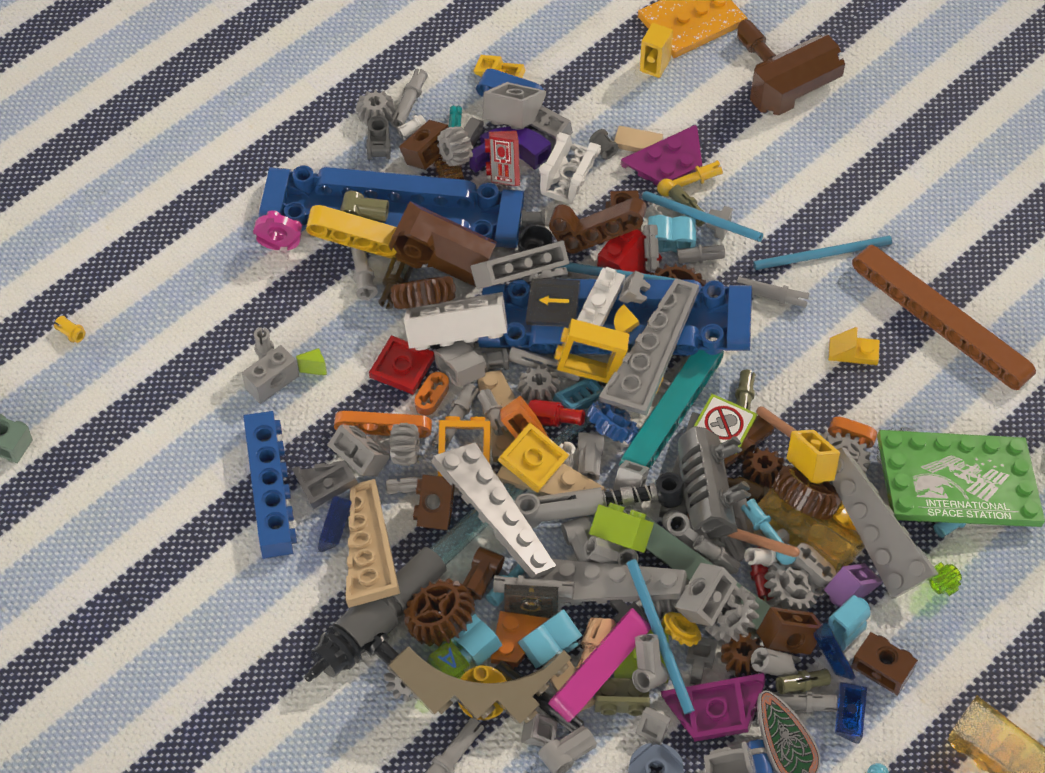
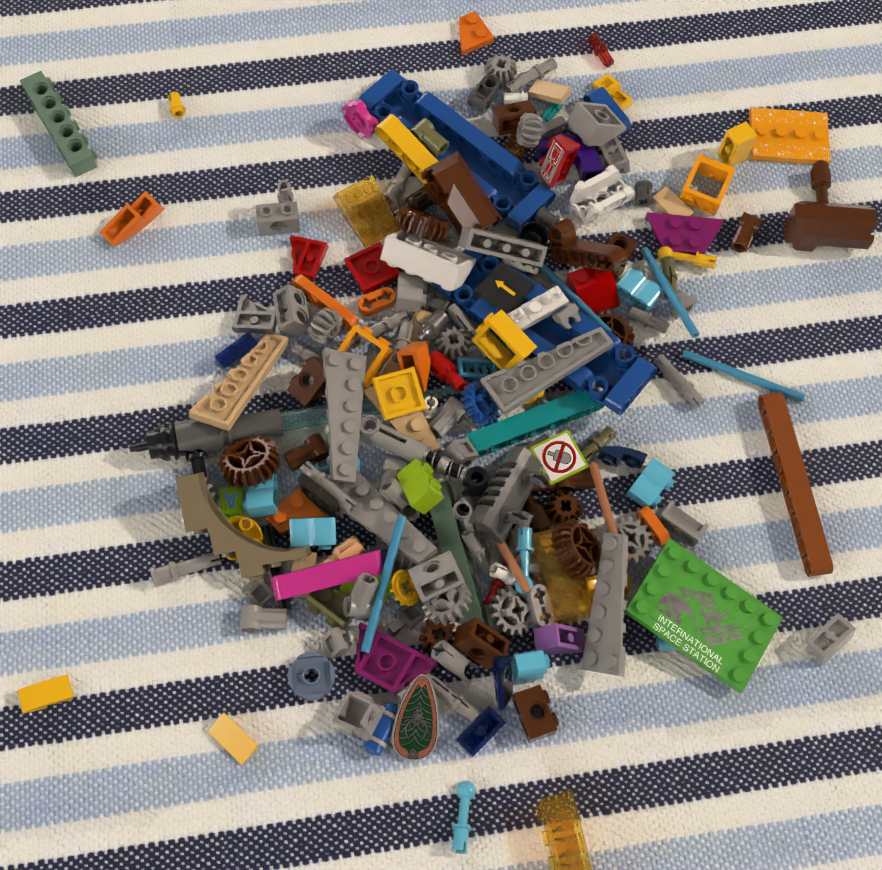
camera: 30 degrees right, 10 degrees up
blue brick [243,411,297,559] -> none
lime slope [296,348,327,375] -> none
yellow tile [614,304,639,333] -> none
light grey axle [643,225,659,272] -> none
olive pin [776,668,831,694] -> none
yellow brick [786,430,840,484] -> none
yellow slope [828,327,880,365] -> none
clear neon green gear [929,562,962,596] -> none
none -> orange slope [99,191,164,247]
none -> red wing [290,235,329,281]
none -> clear yellow slope [333,175,401,248]
none -> piece [418,309,448,341]
none -> orange wing [459,11,494,56]
none -> tan tile [528,79,571,105]
none -> clear red axle [587,33,614,68]
none -> dark blue slope [597,446,648,469]
none -> medium azure brick [626,458,675,508]
none -> light grey hinge [658,500,709,547]
none -> light orange window [679,154,736,216]
none -> reddish brown piece [730,212,763,253]

